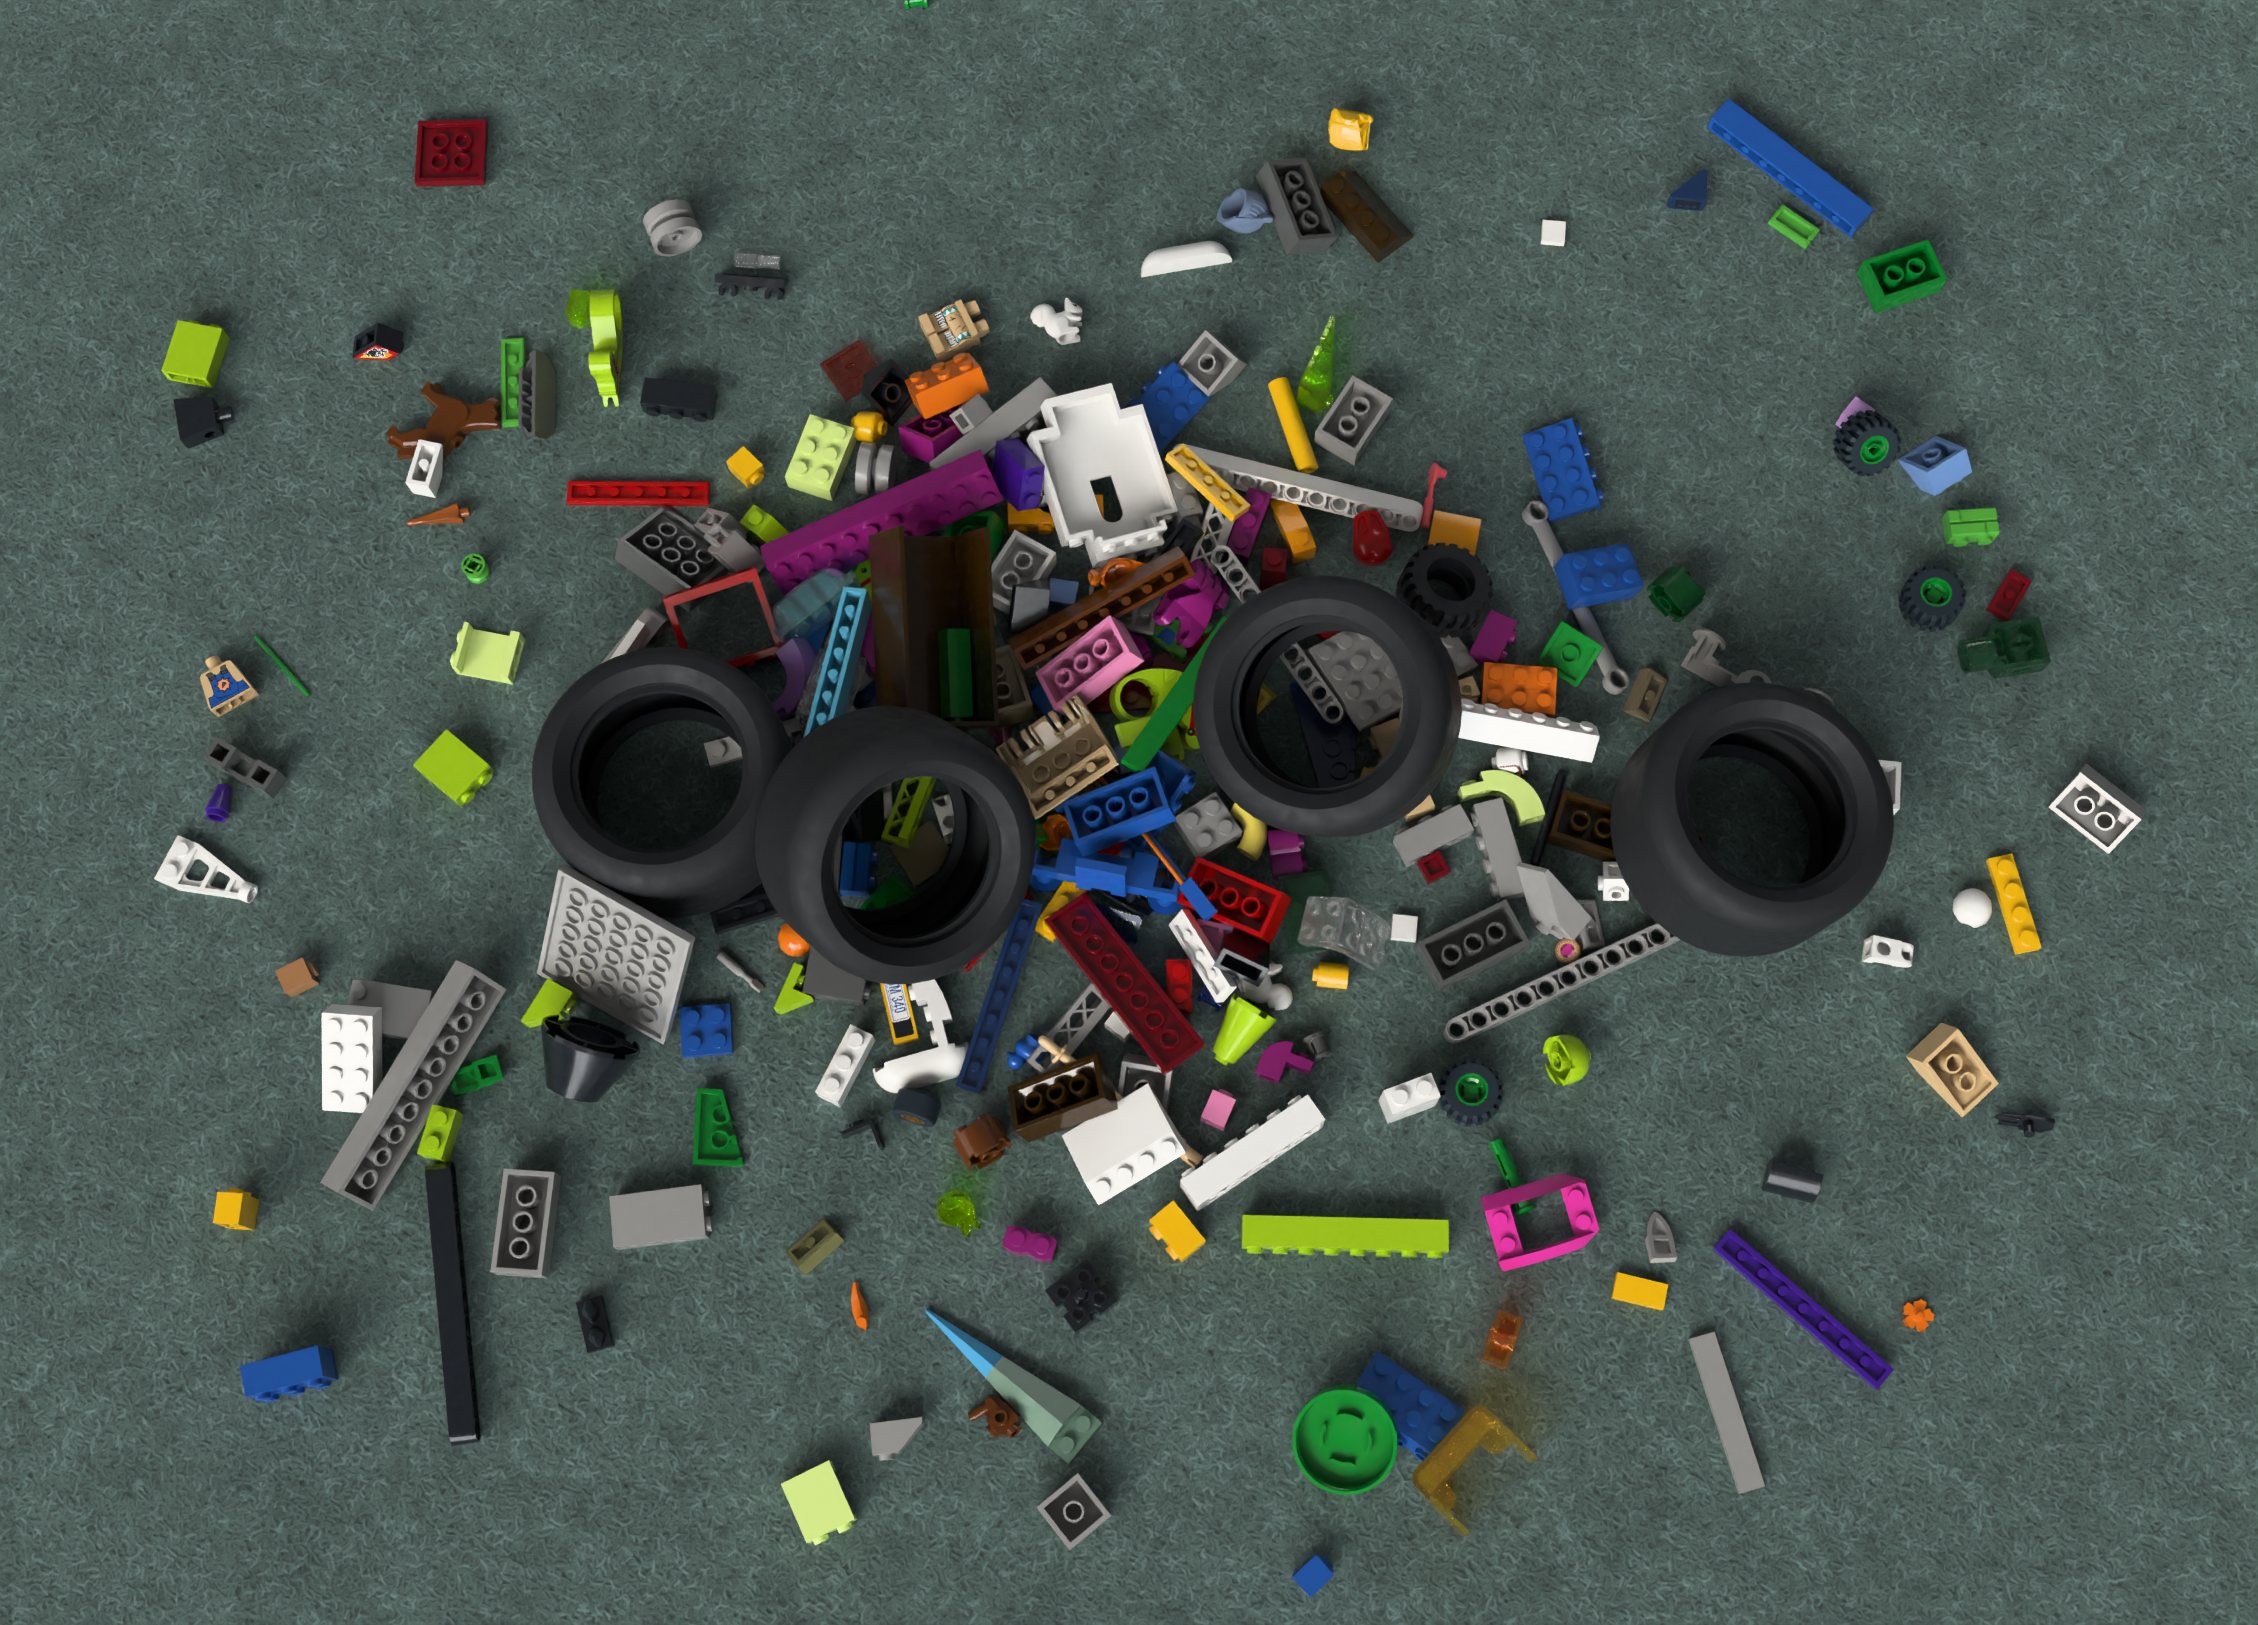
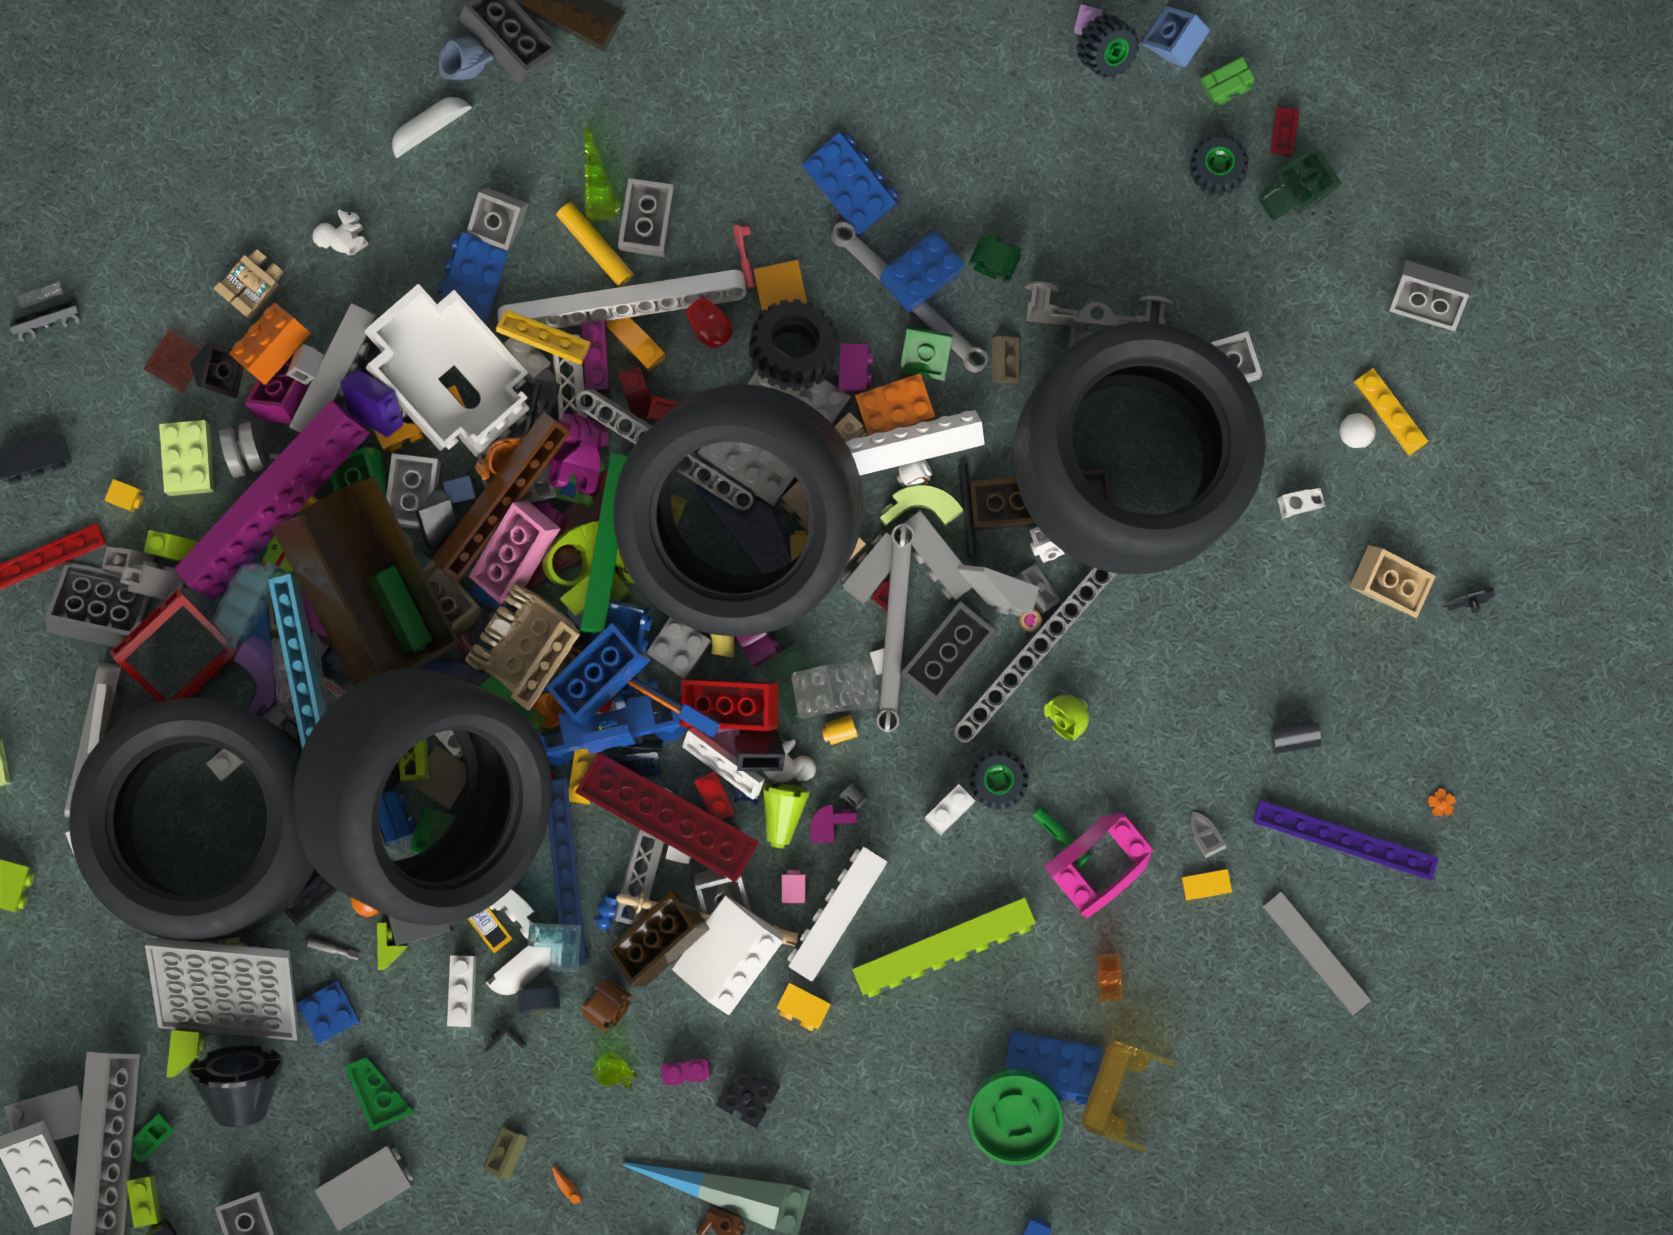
camera: 20 degrees left, 10 degrees up
yellow head [850,411,887,443] -> none
none -> clear light blue brick [528,922,581,973]
none -> light grey piece [876,524,915,732]

